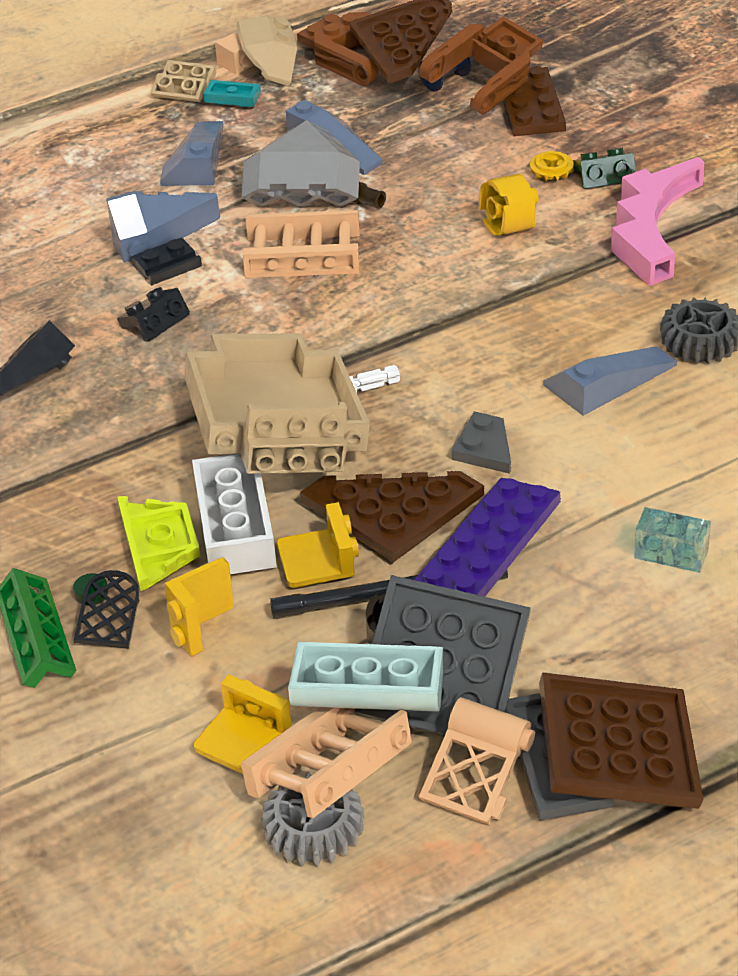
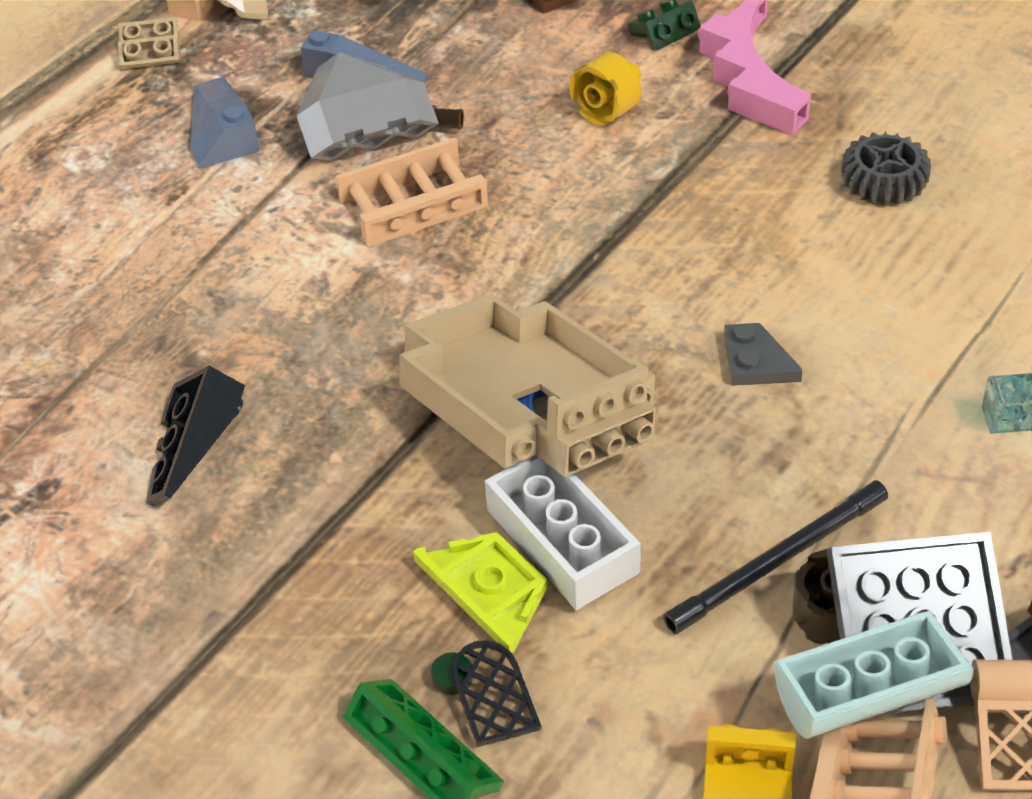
camera: 25 degrees left, 5 degrees up
sand blue wedge [106,191,220,263] -> none
black bracket [117,287,190,341] -> none
black plate [132,237,202,286] -> none
yellow bracket [165,557,234,657] -> none
teal plate [204,80,261,107] -> none
yellow bracket [277,502,359,588] -> none
reddish brown plate [300,471,484,563] -> none
white axle [350,365,400,392] -> none
dark purple plate [414,477,561,597] -> none
yellow gear [530,151,574,181] -> none
sand blue wedge [543,346,677,416] -> none

